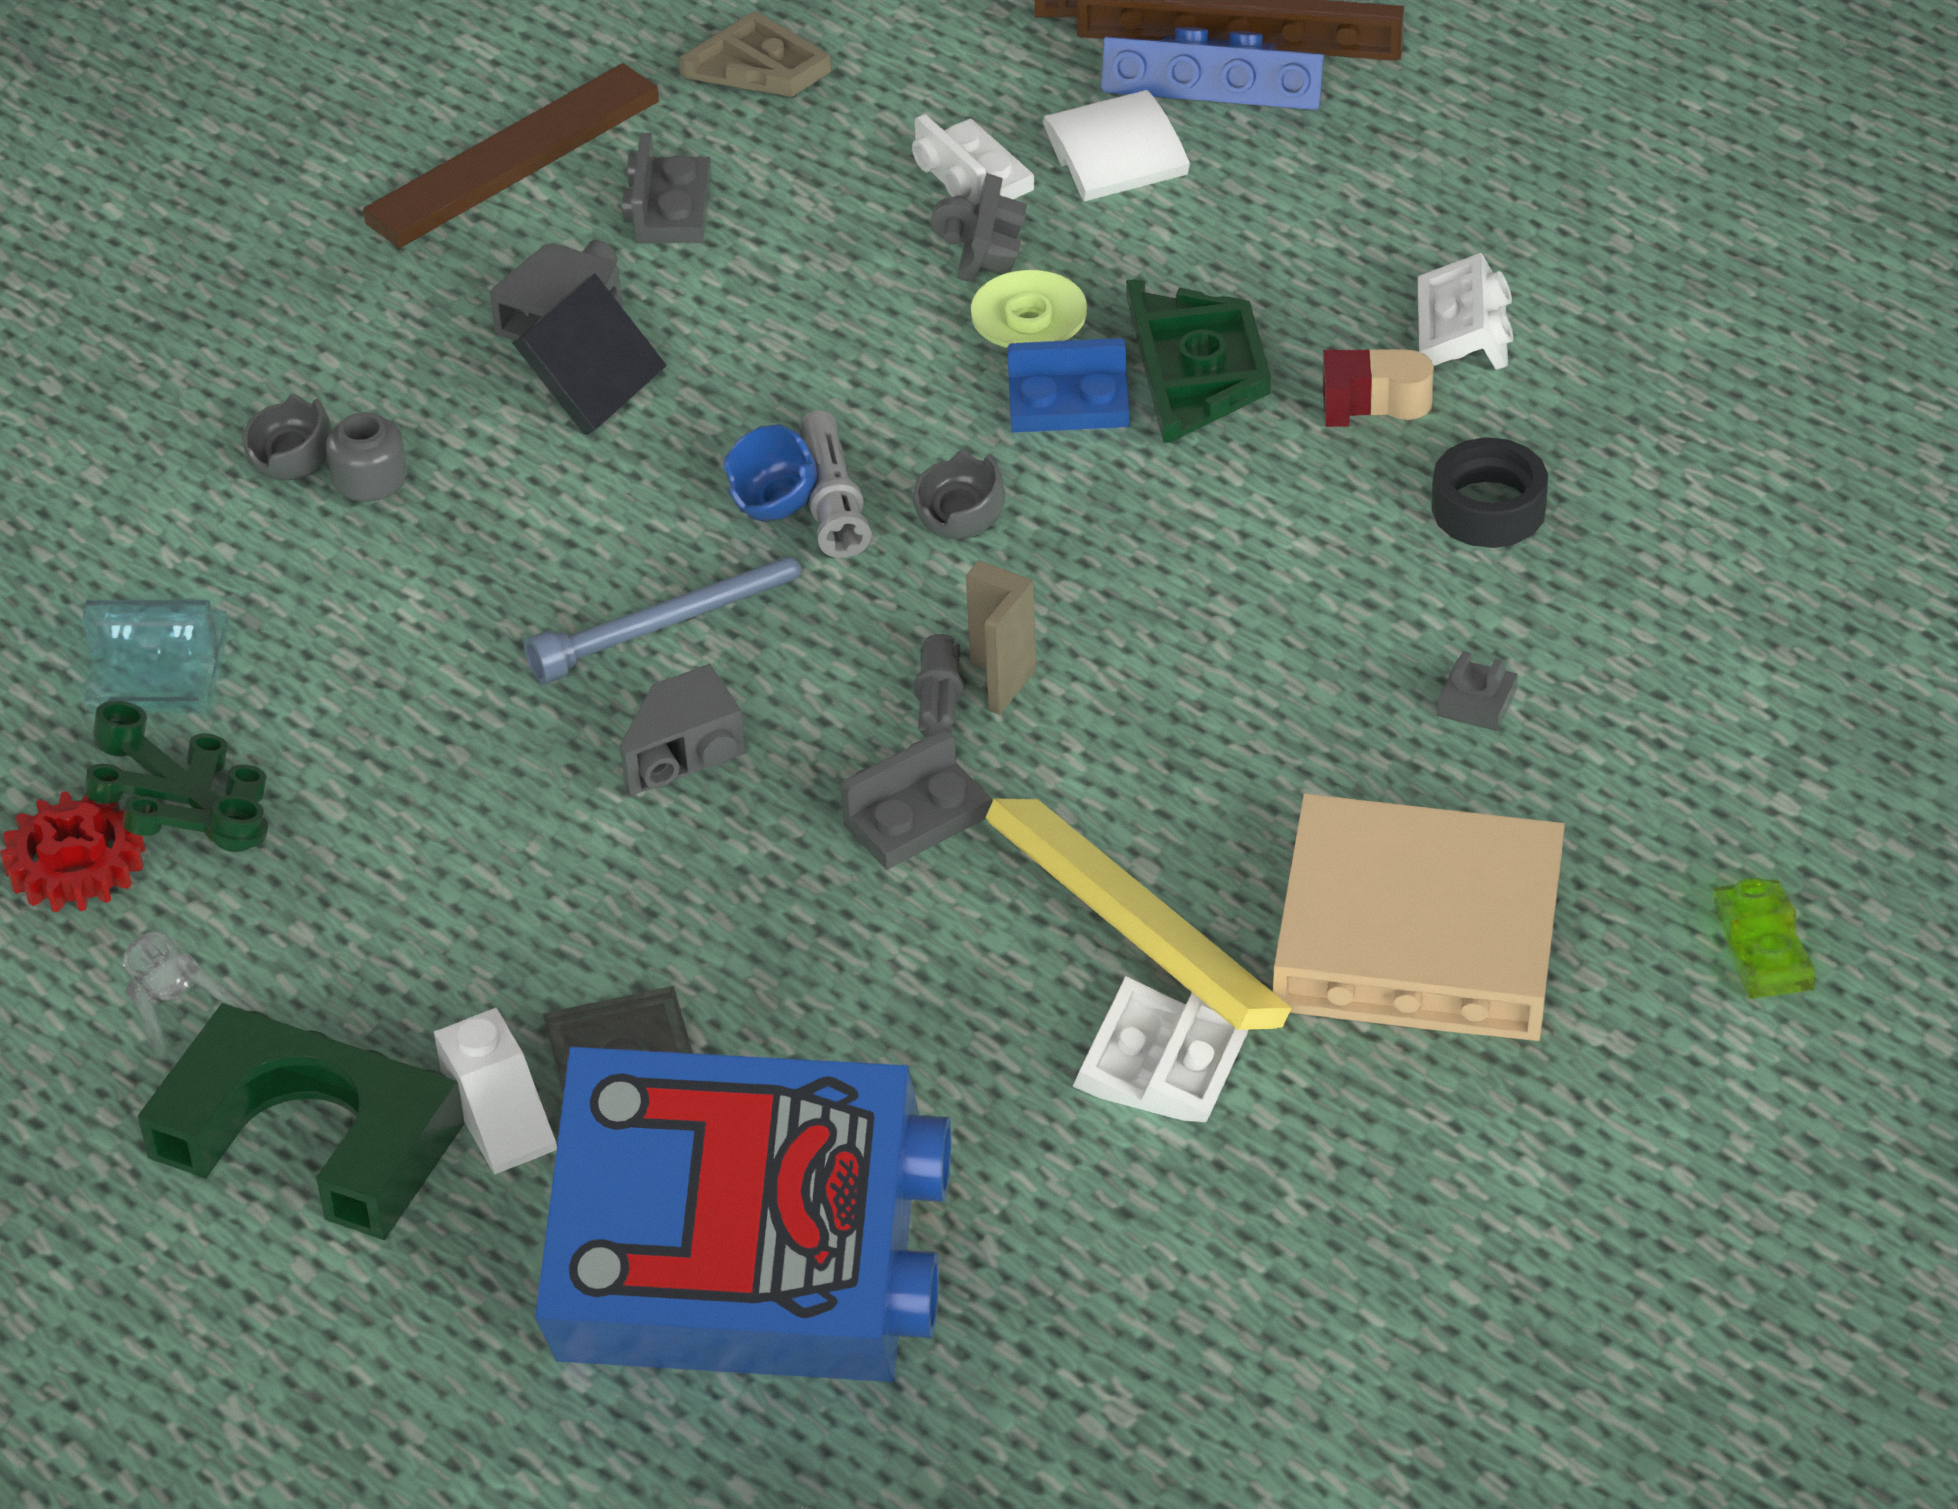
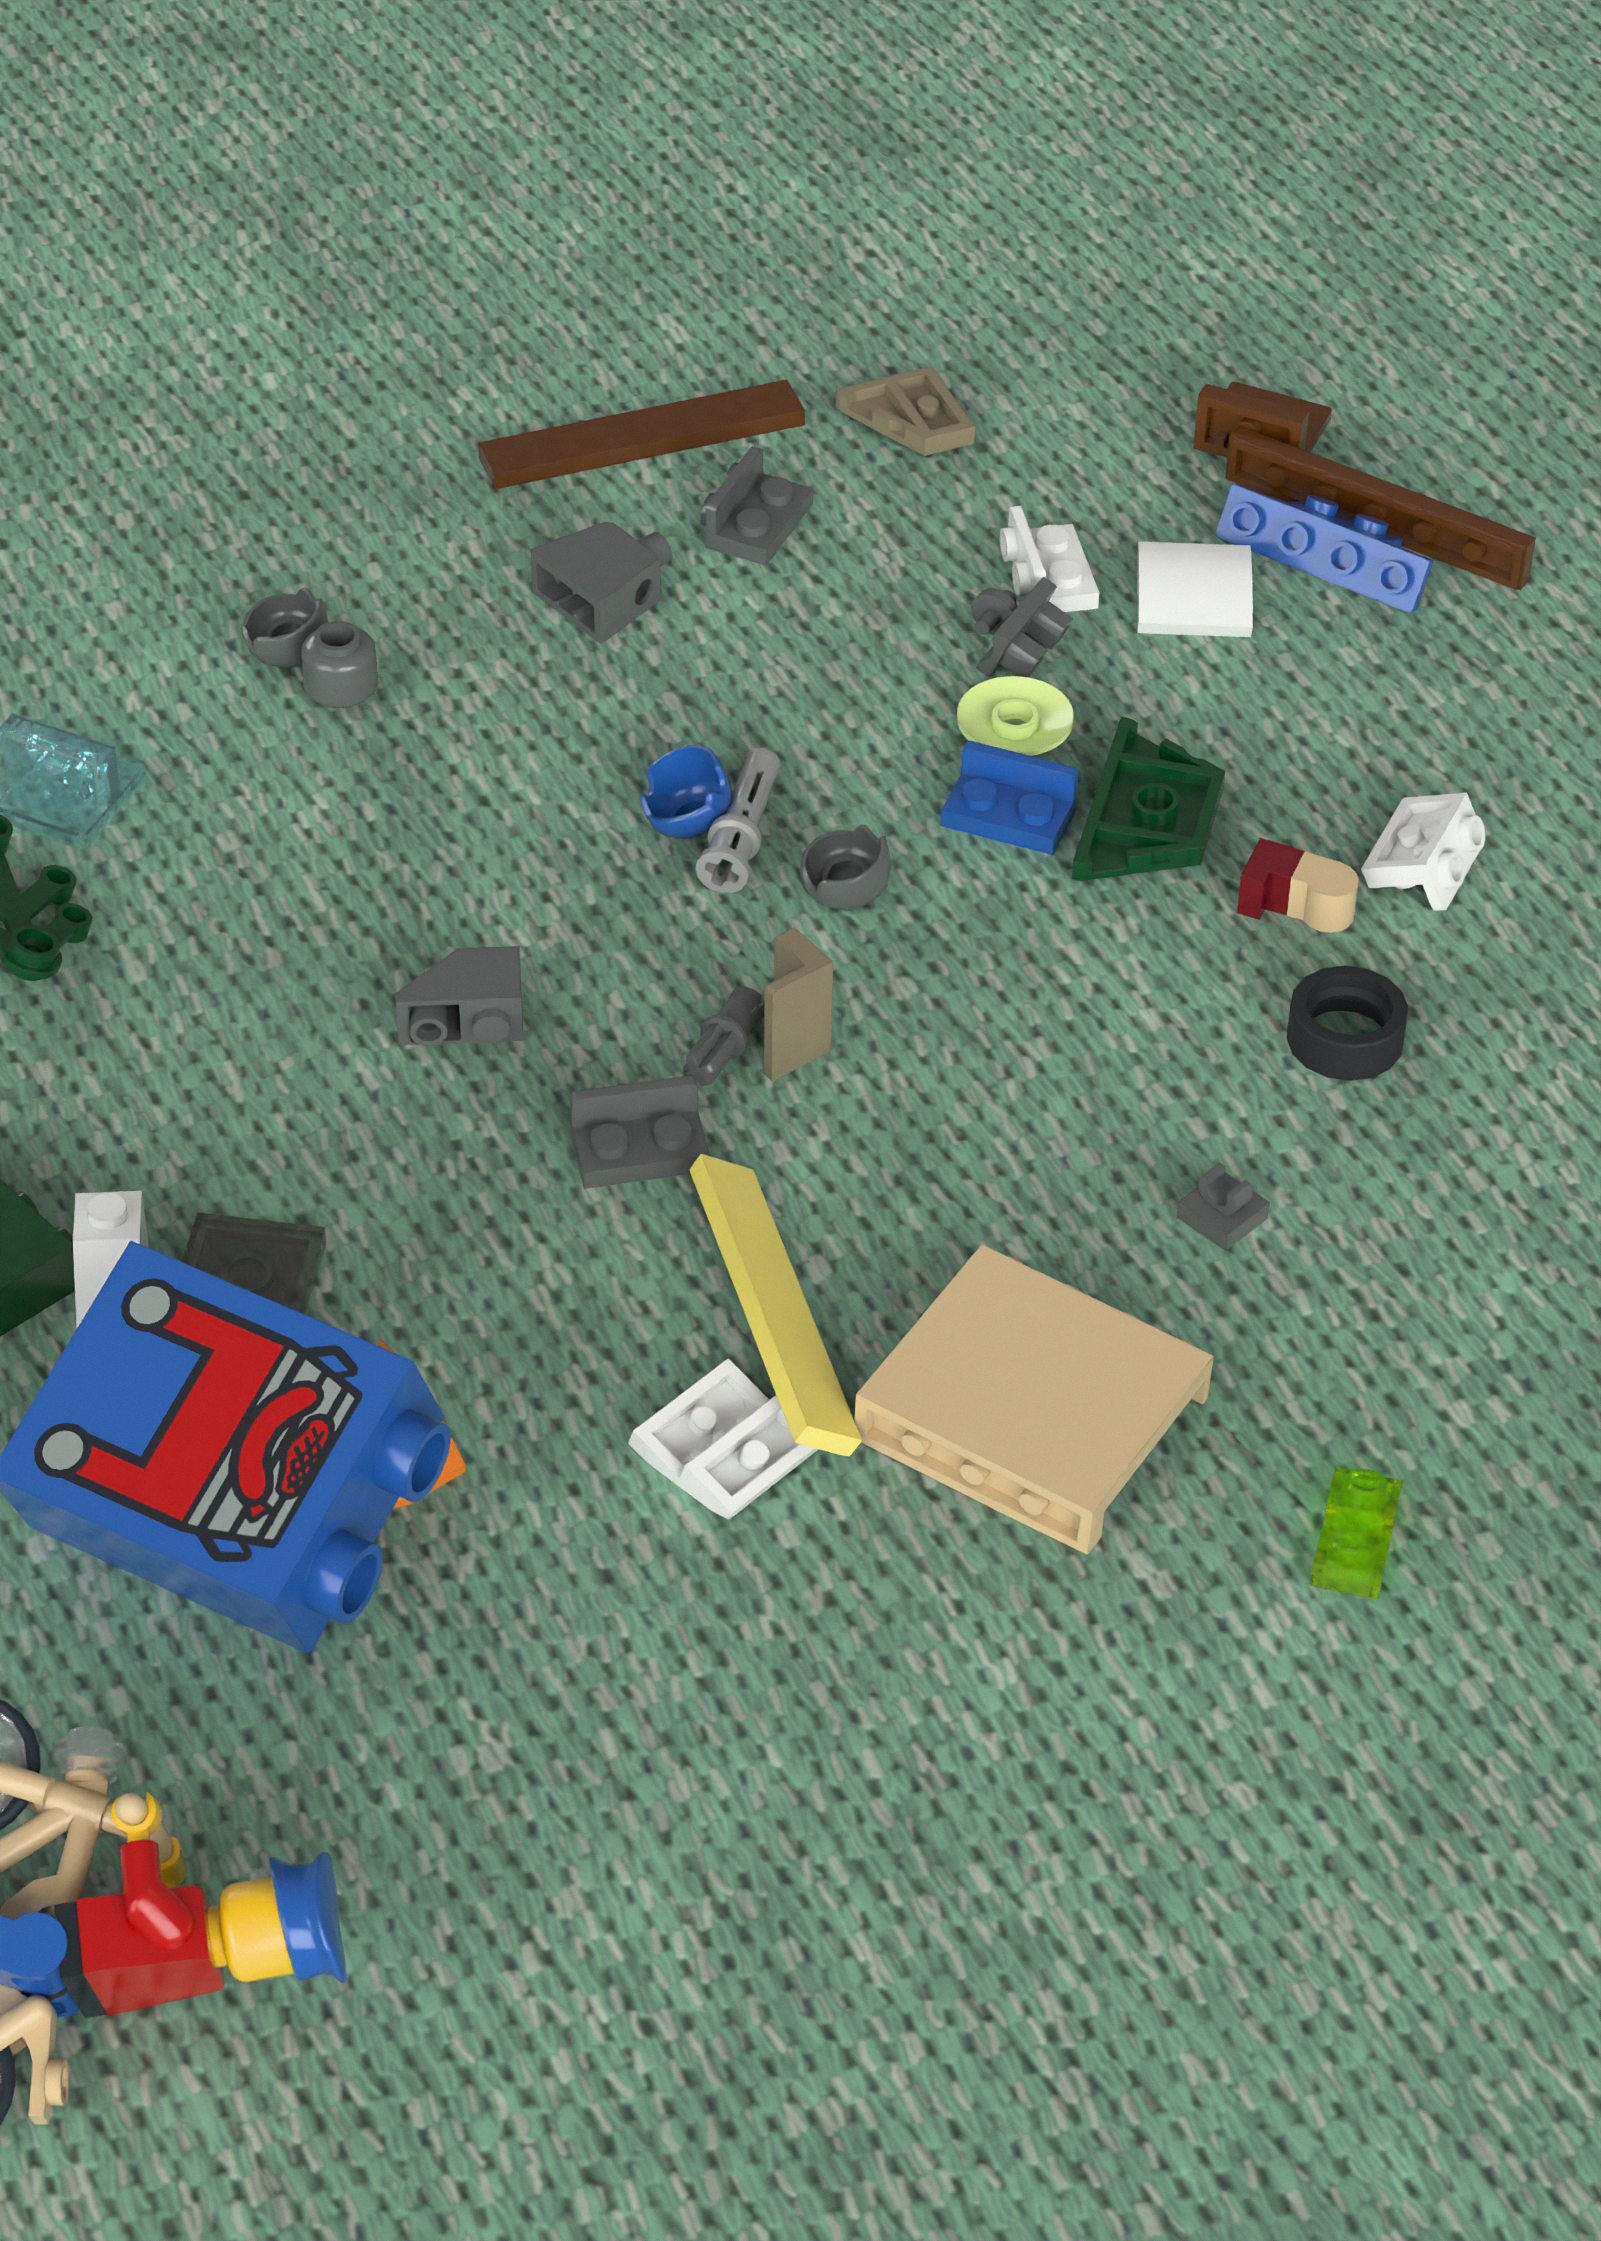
camera: 20 degrees right, 0 degrees up
black tile [512,273,667,435] -> none
sand blue piece [524,557,801,685] -> none

